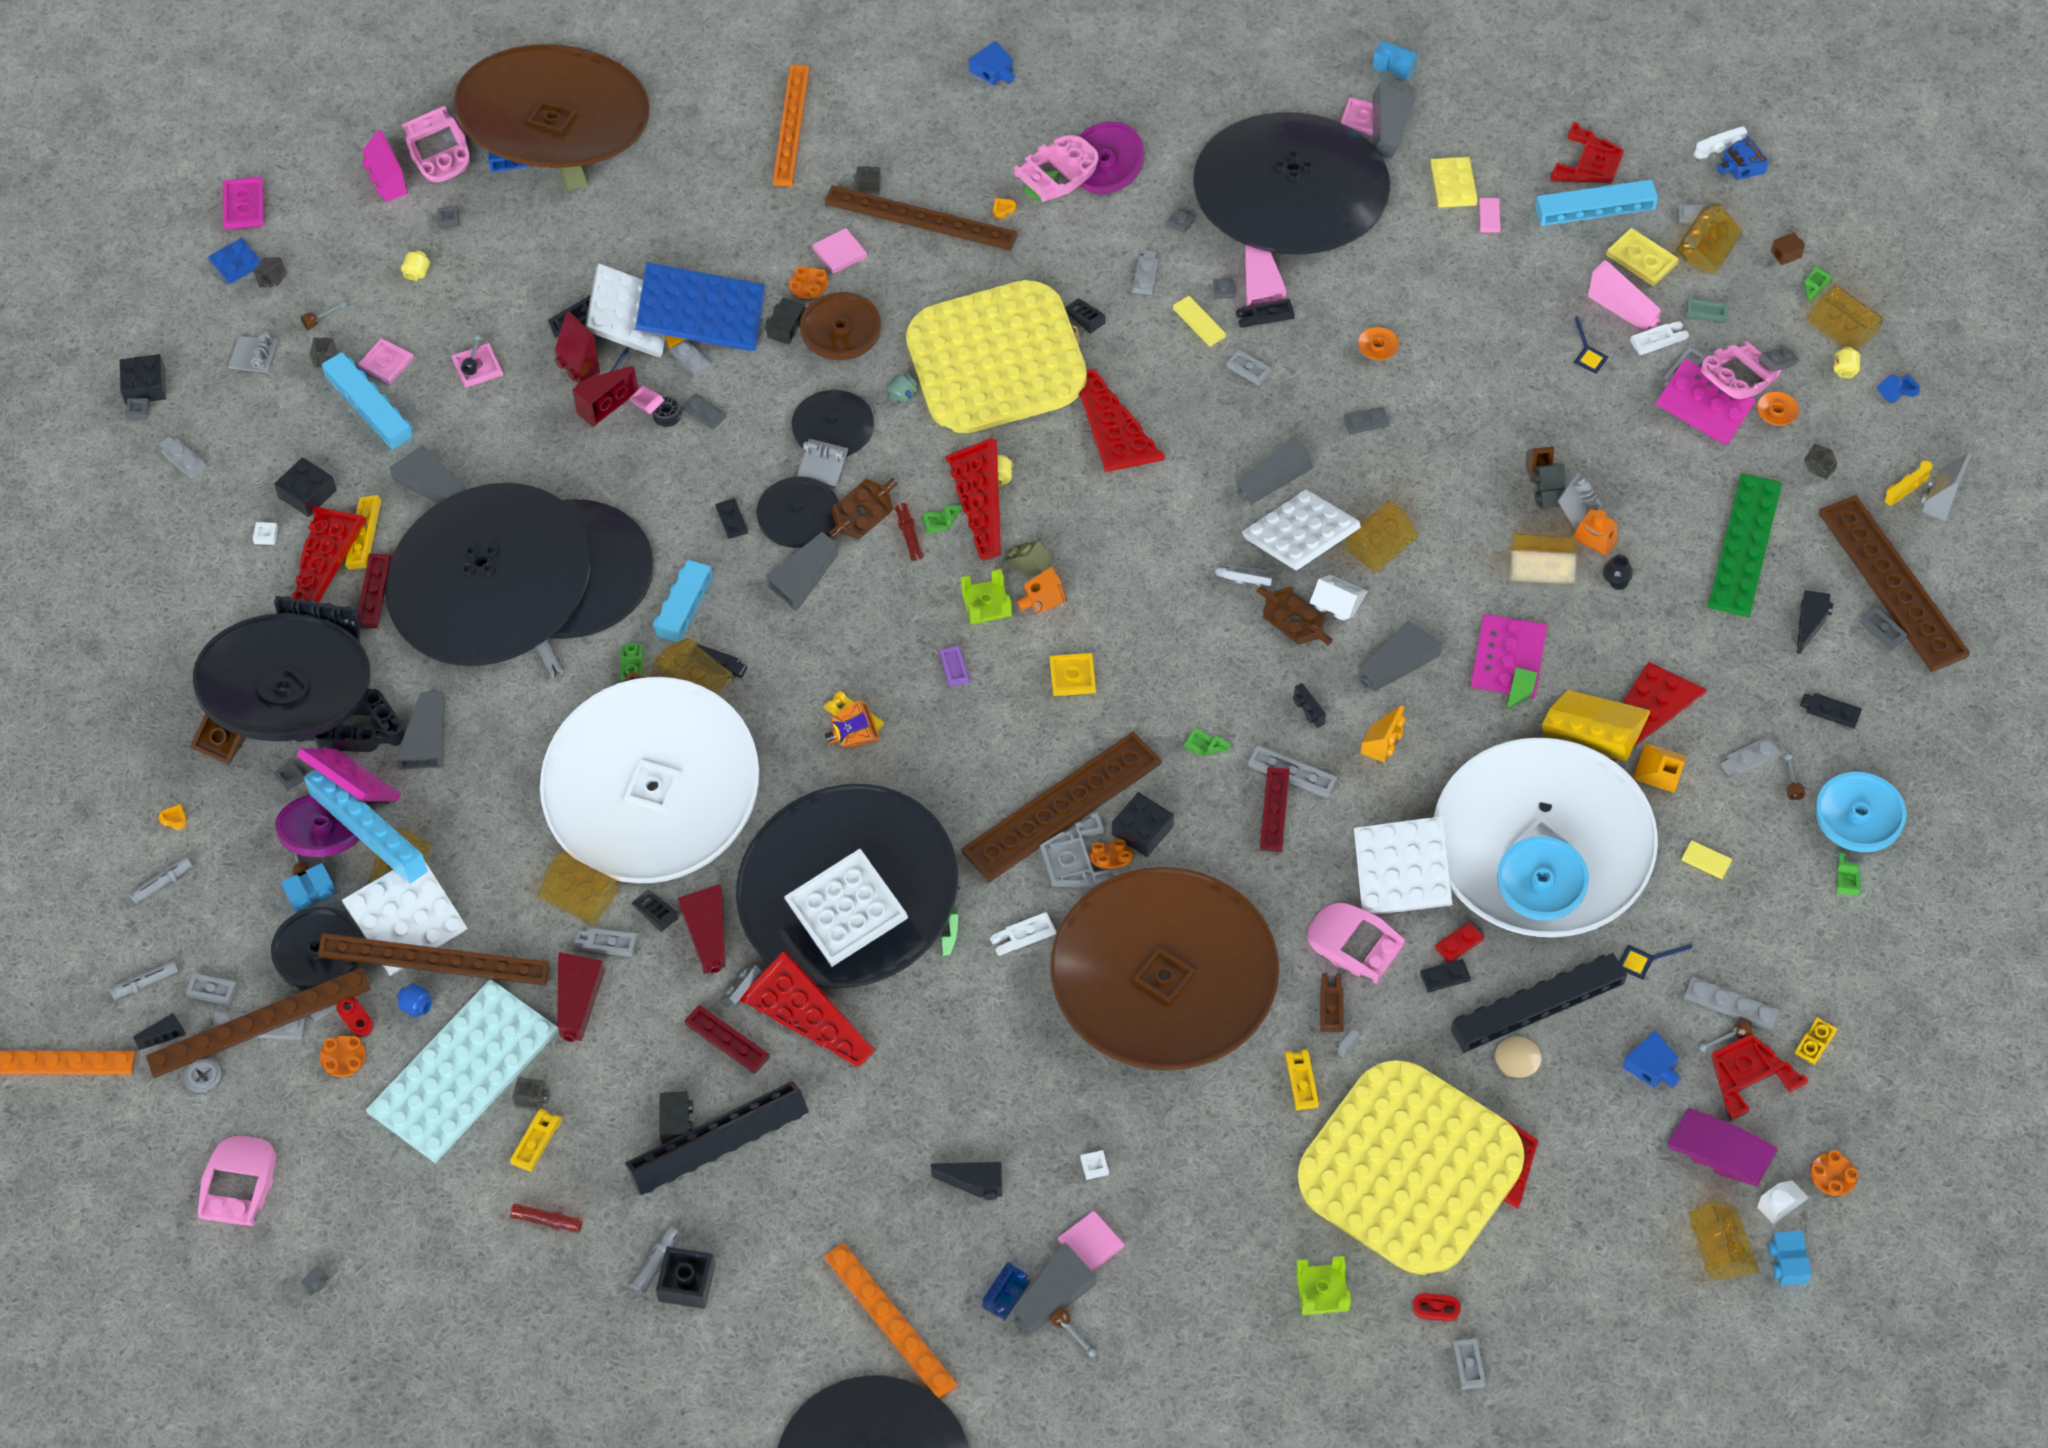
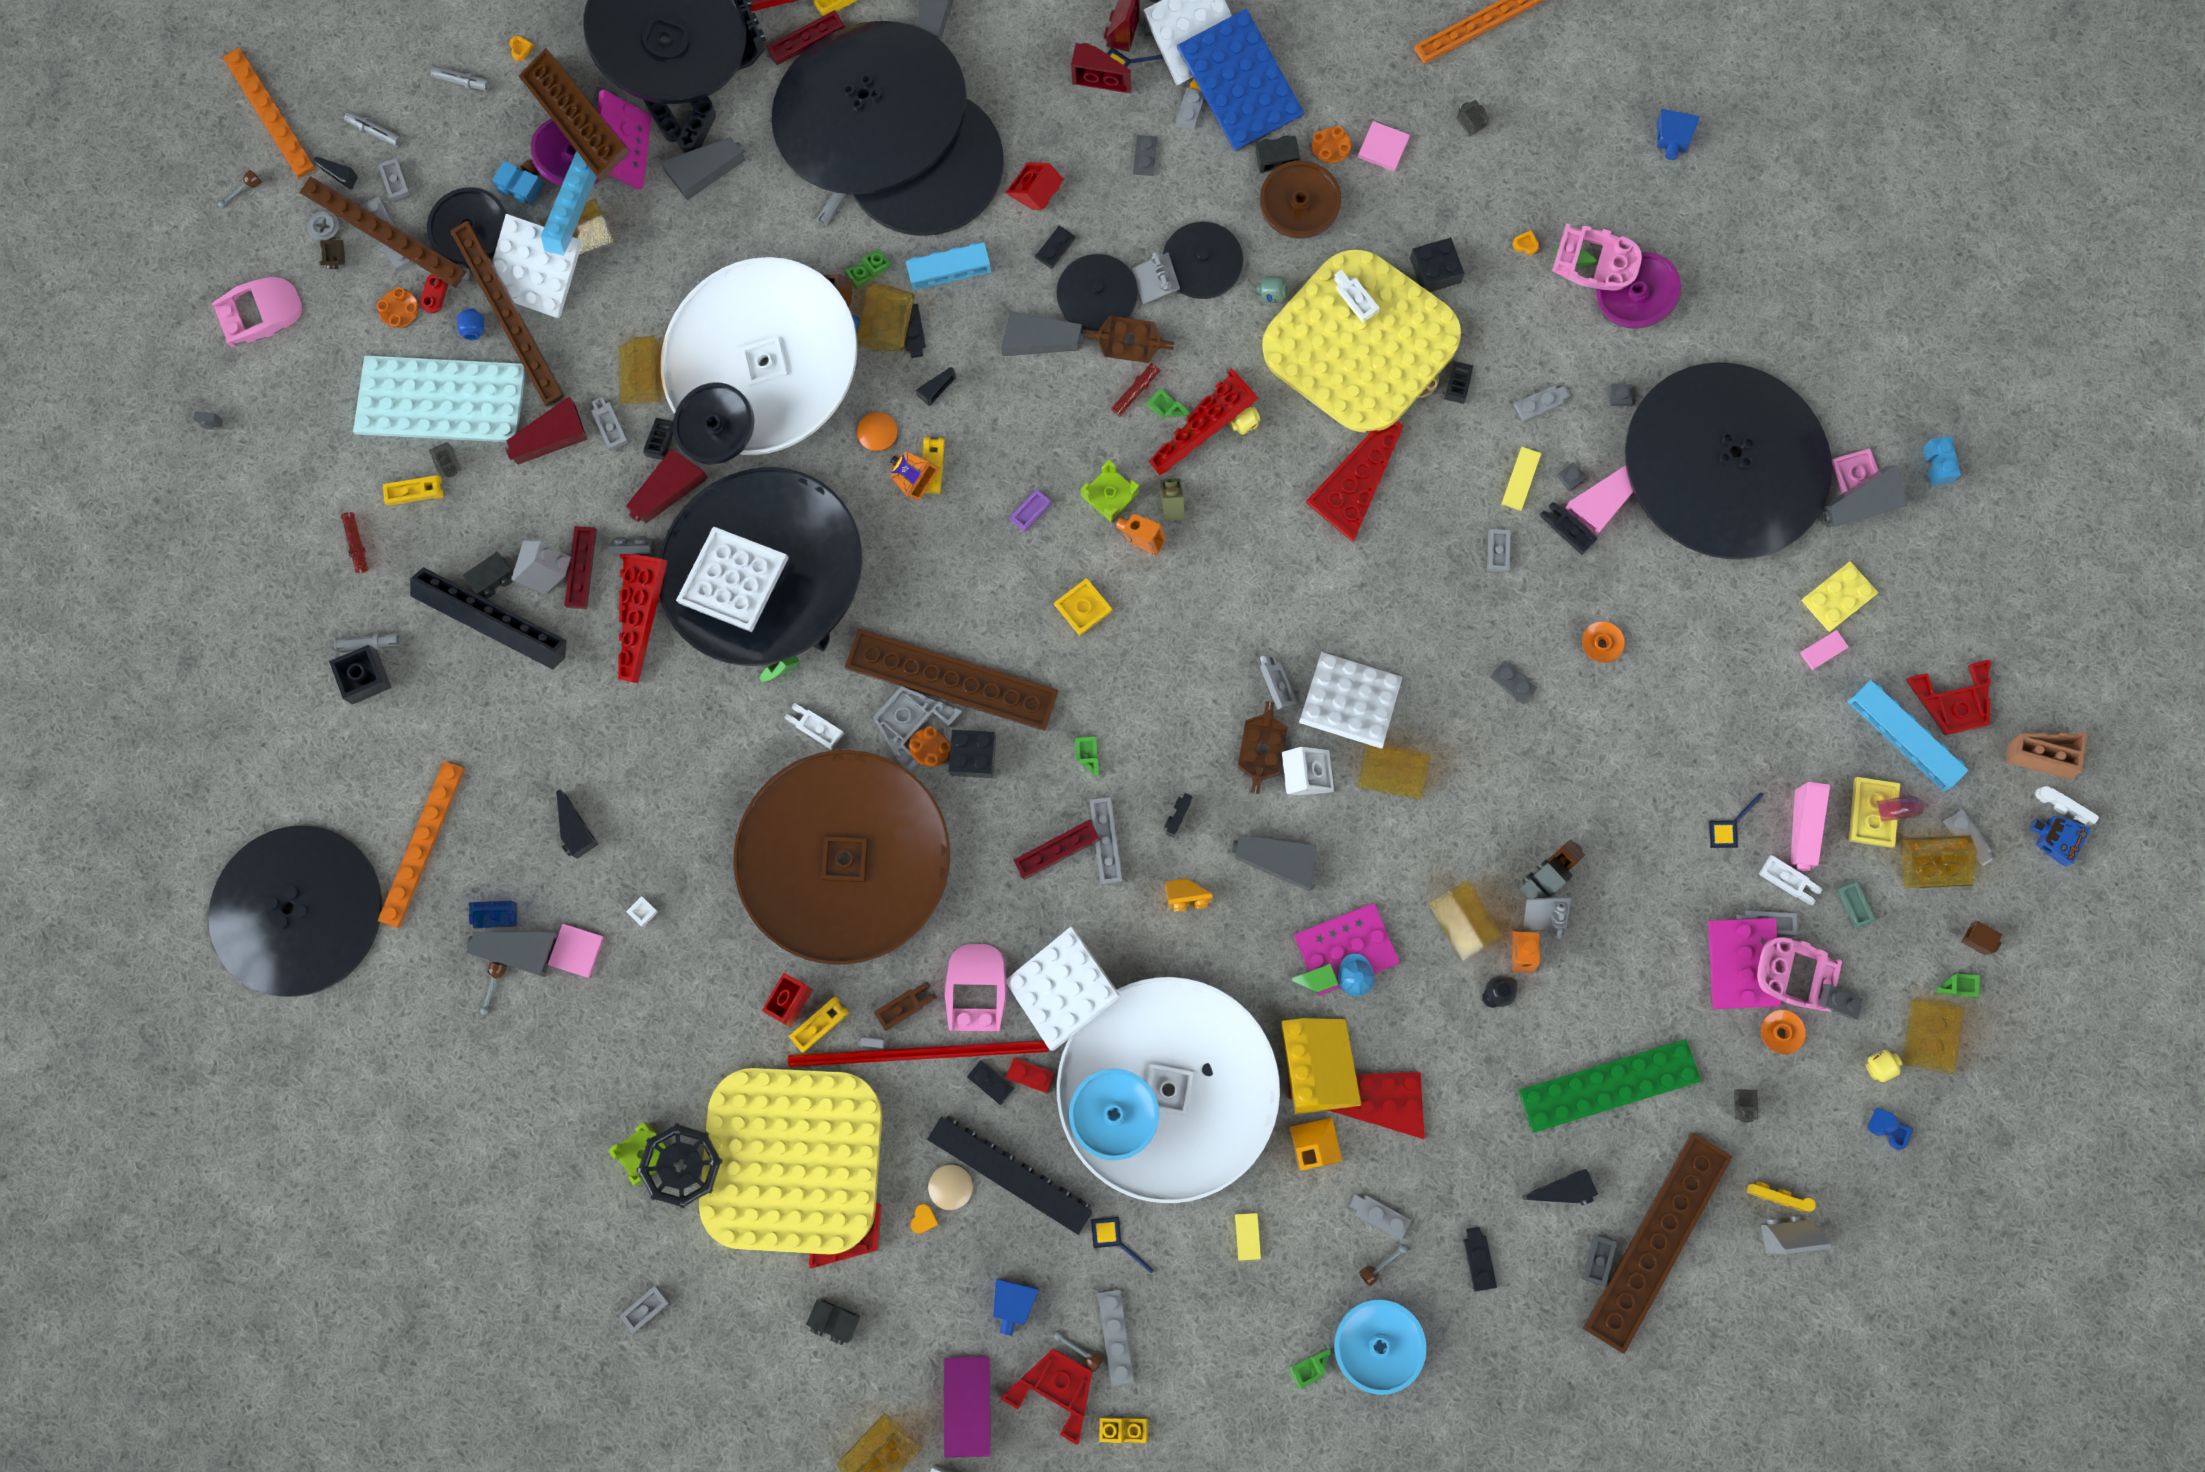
camera: 60 degrees right, 20 degrees up
bright pink tile [629,385,664,414] -> none
black wheel [652,396,681,427] -> none
reddish brown plate [825,185,1018,251] -> none
dark grey slope [1236,436,1314,504] -> none
red plate [1412,1293,1461,1322] -> none
none -> hinge [218,170,262,208]
none -> dark brown bracket [318,240,345,269]
none -> light grey slope [511,541,571,595]
none -> reddish brown plate [519,48,630,180]
none -> black plate [636,1123,723,1209]
none -> black dish [673,382,755,465]
none -> red slope [761,973,813,1028]
none -> red axle [787,1040,1050,1067]
none -> pearl dark grey brick [806,1298,861,1345]
none -> orange dish [857,412,898,451]
none -> light orange tile [910,1204,939,1234]
none -> black slope [916,367,956,406]
none -> red slope [1005,162,1064,210]
none -> white hinge [1334,270,1380,323]
none -> dark azure piece [1338,954,1375,996]
none -> black brick [1410,237,1464,292]
none -> clear pink cylinder [1877,796,1924,822]
none -> nougat wedge [2006,732,2087,780]

